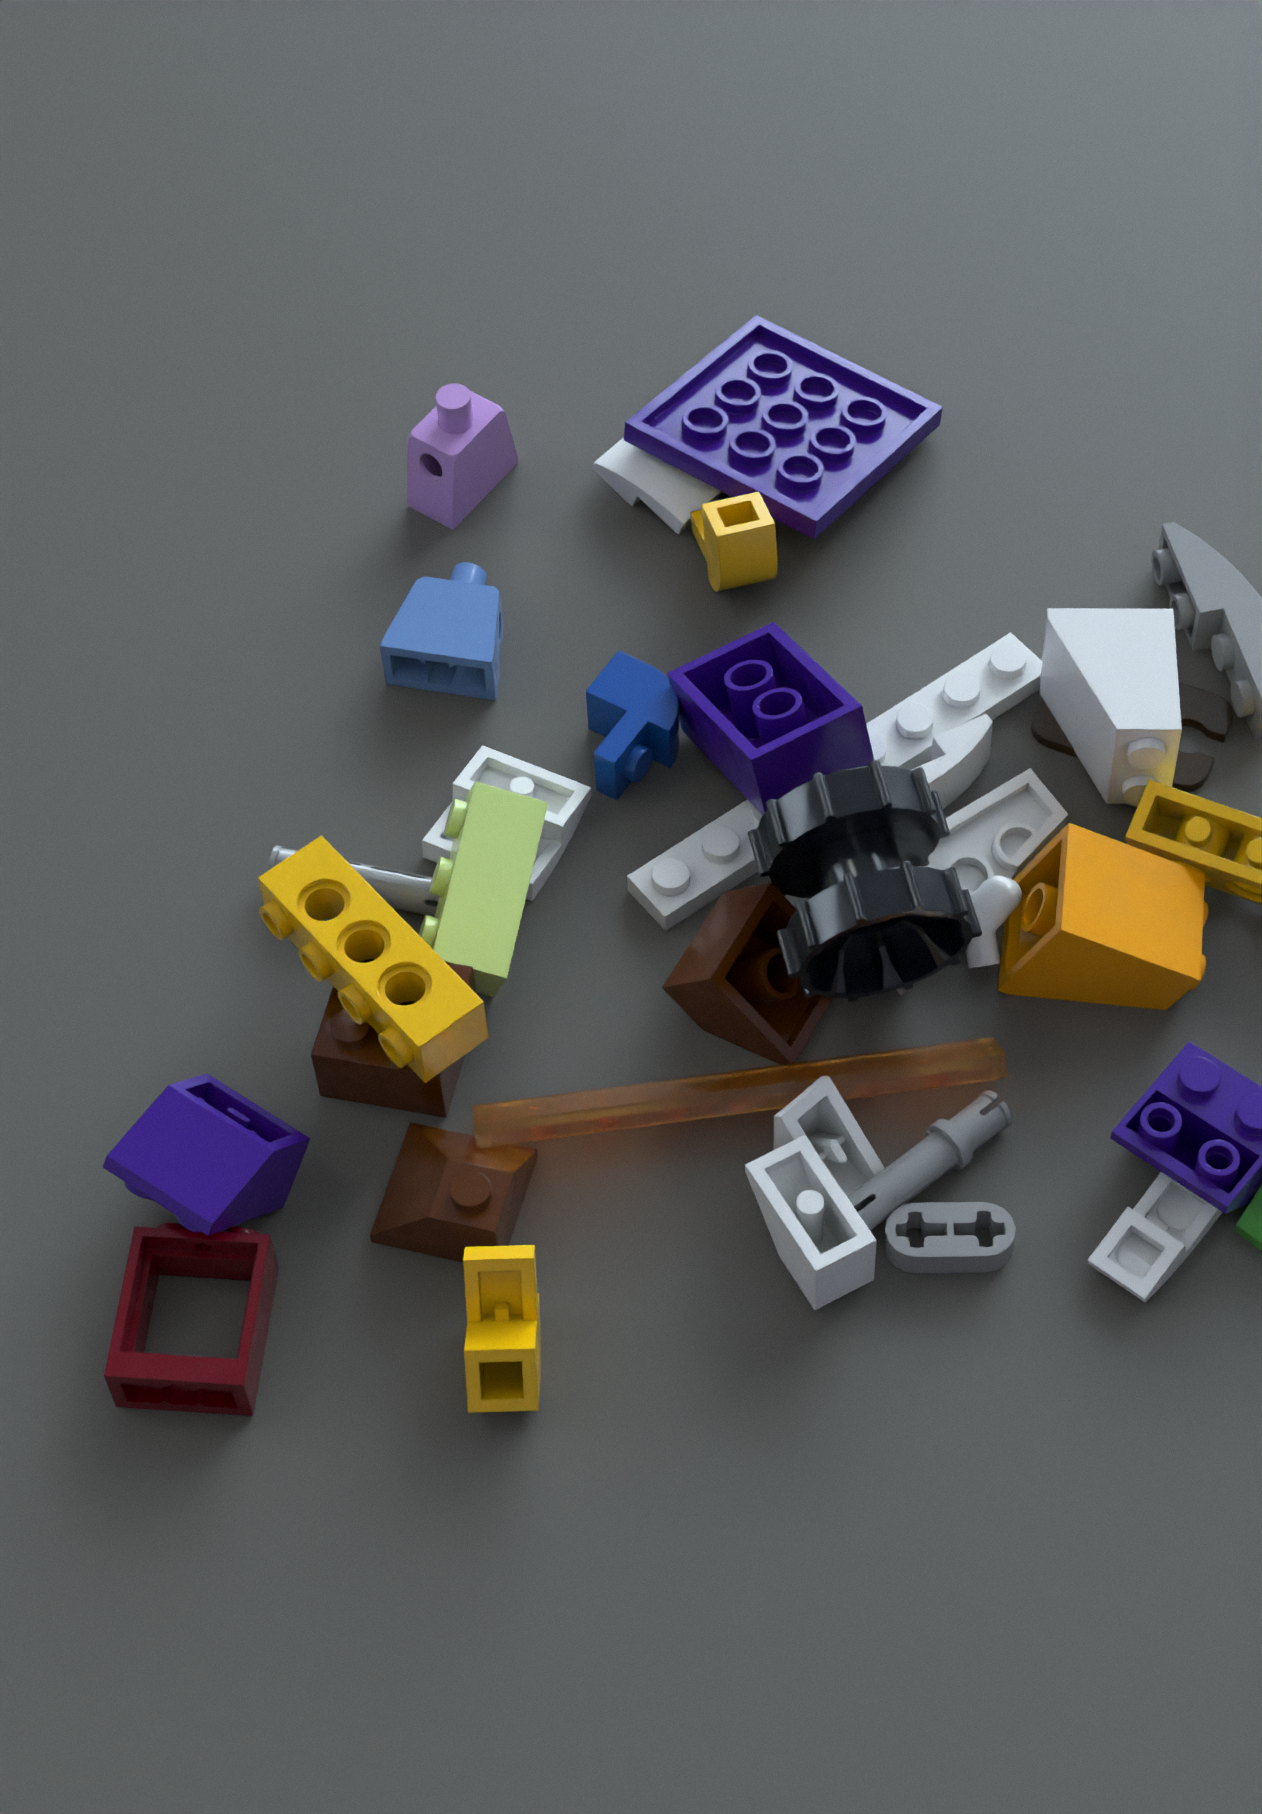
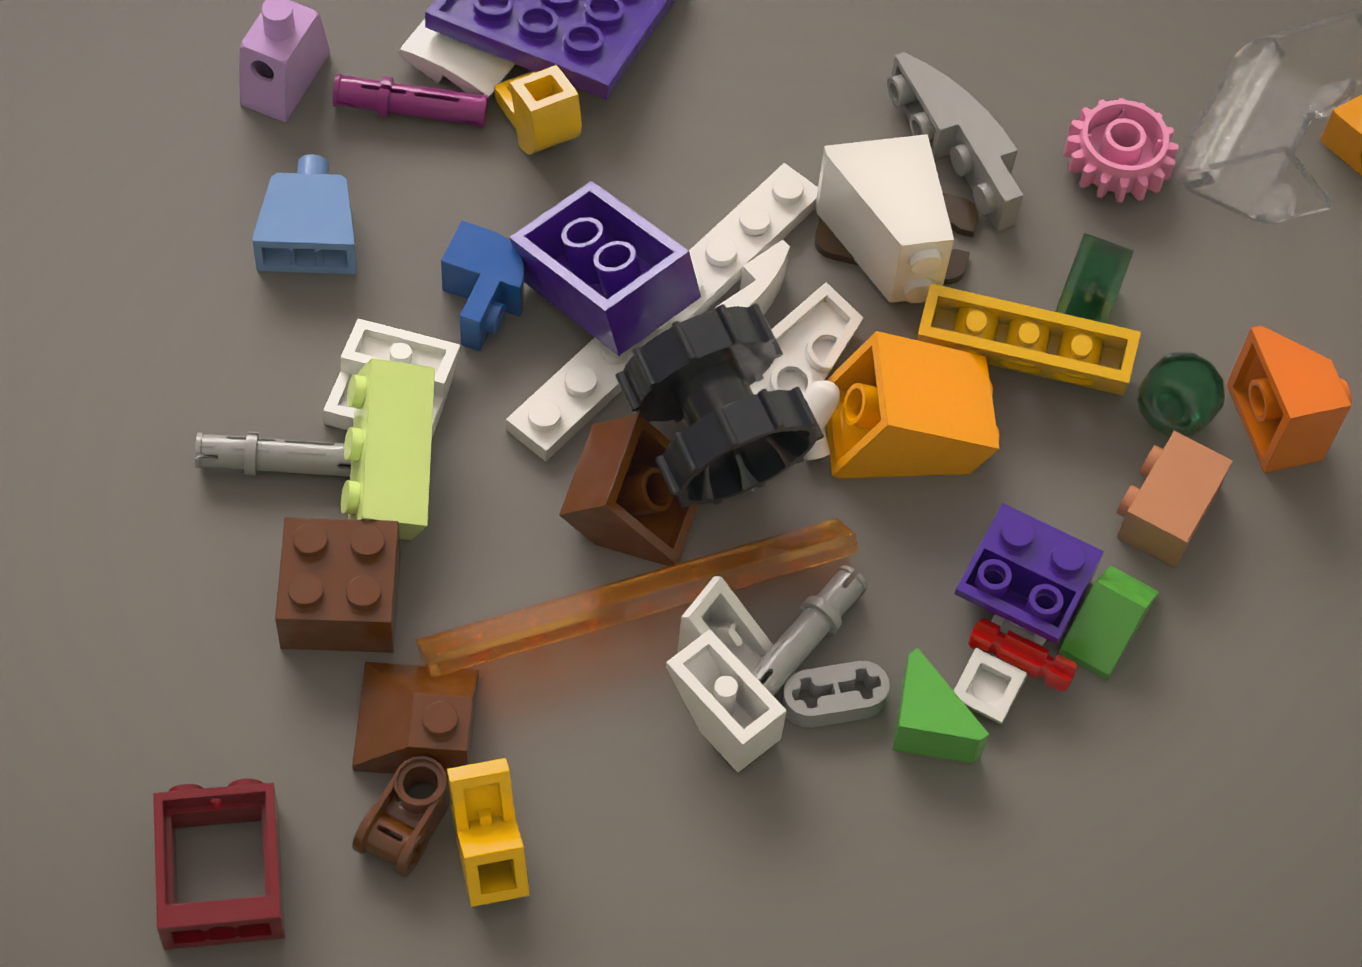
camera: 20 degrees left, 5 degrees up
dark purple slope [103,1073,311,1236] -> none
yellow brick [258,835,489,1083] -> none
none -> magenta pin [332,73,488,128]
none -> reddish brown piece [352,756,449,878]
none -> bright green slope [892,648,989,764]
none -> red axle [968,618,1077,692]

